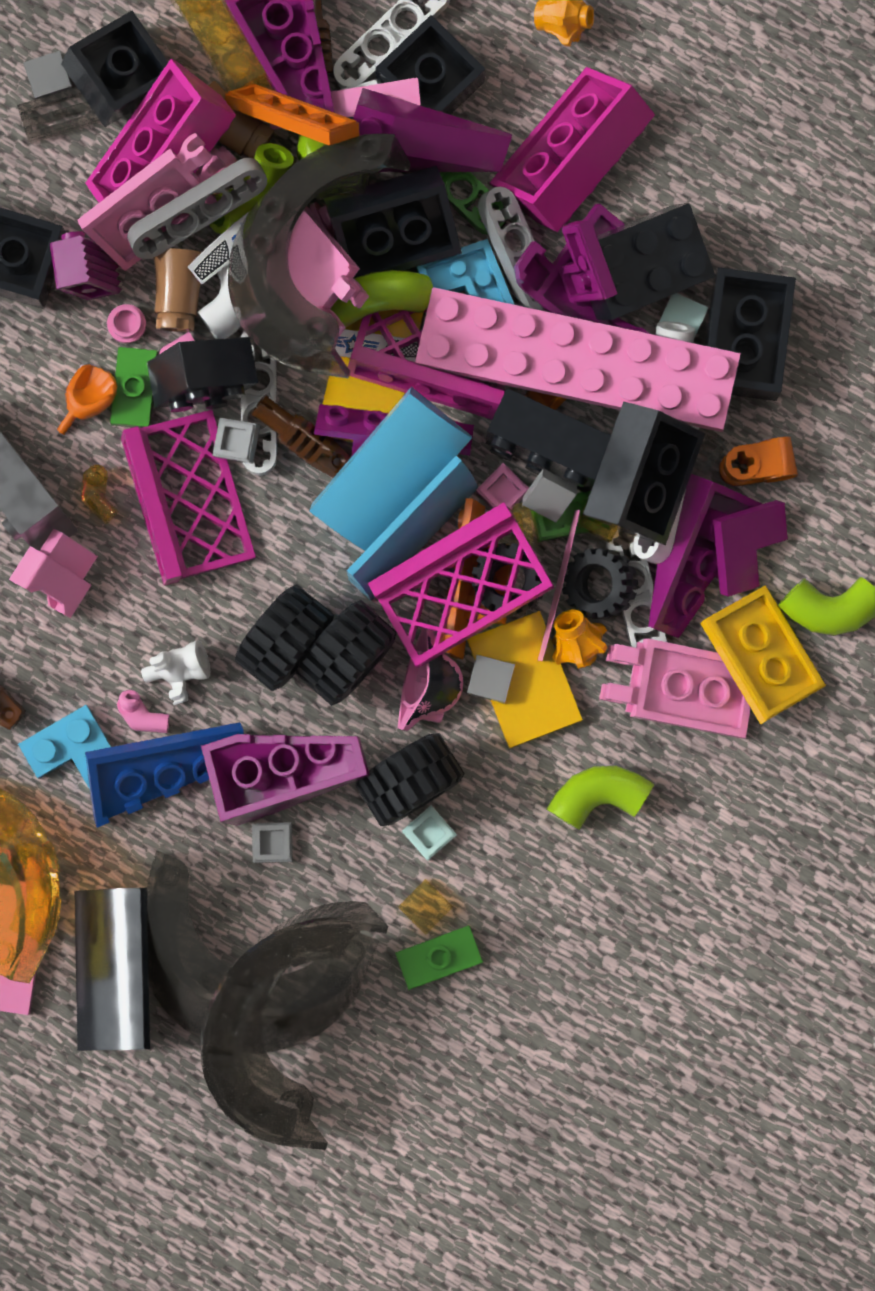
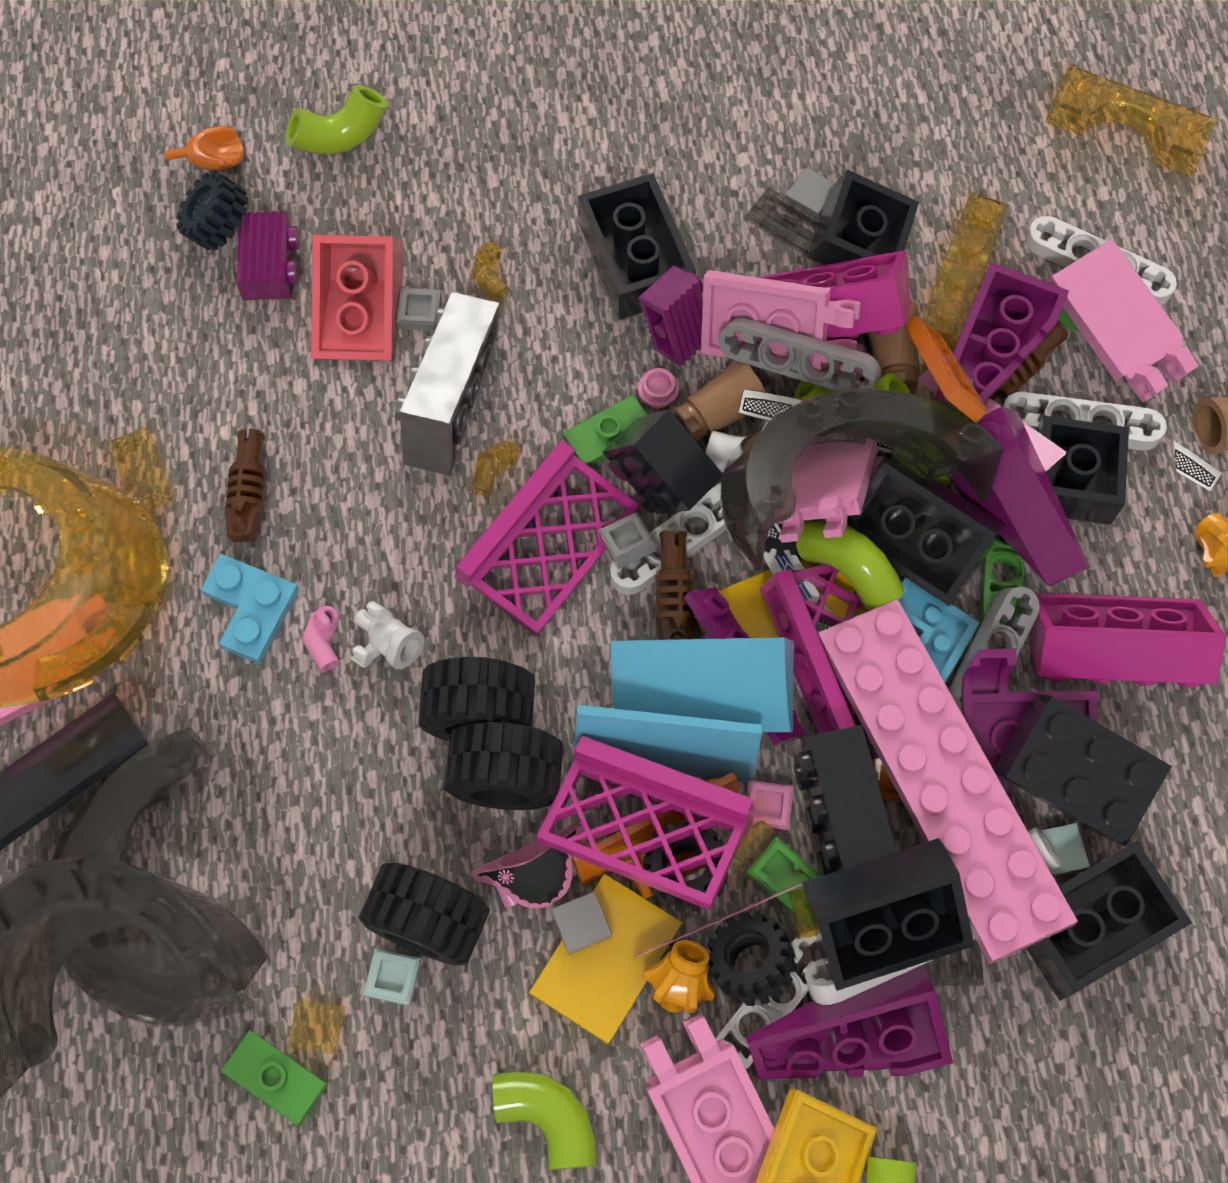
camera: 55 degrees right, 15 degrees down
bright pink piece [9,529,98,618] -> none
orange piece [57,364,117,435] -> none
blue wing [85,722,244,828] -> none
magenta wedge [201,734,370,826] -> none
light grey tile [252,822,293,863] -> none
light grey tile [522,468,577,522] -> none
magenta tile [558,219,618,303] -> none
magenta tile [713,500,788,597] -> none
orange piece [719,437,798,486] -> none

